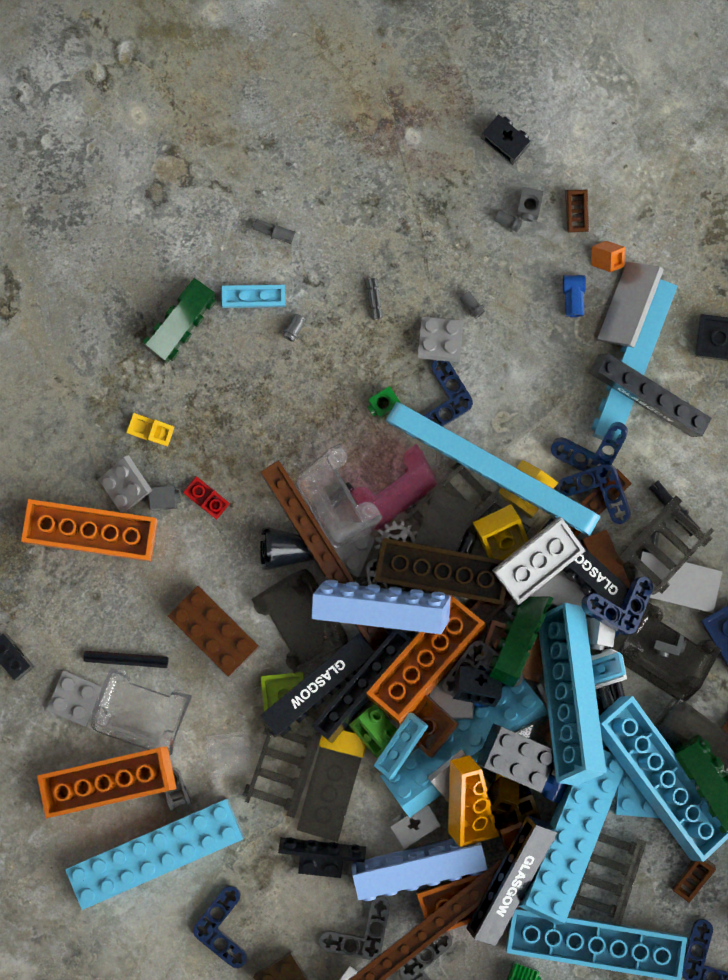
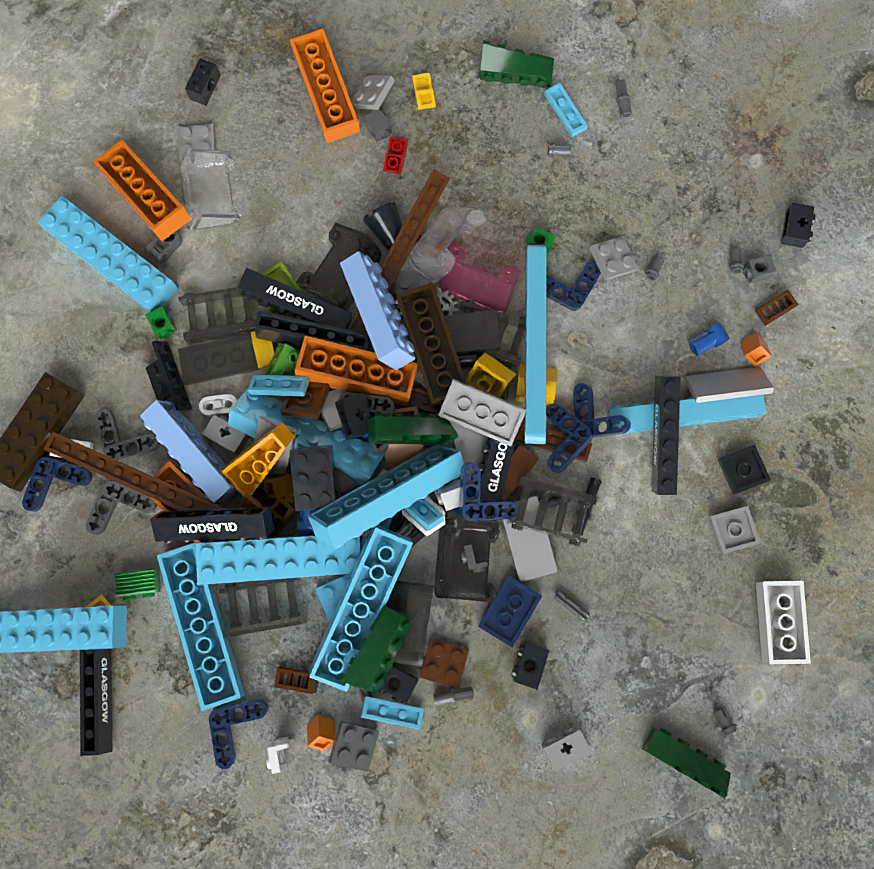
camera: 65 degrees right, 5 degrees down
black axle [83,651,169,668] -> none
reddish brown brick [168,586,260,677] -> none
dark blue beam [193,885,247,968] -> none
dark grey axle [366,278,383,320] -> none
none -> green brick [145,306,177,339]
none -> white plate [199,394,237,416]

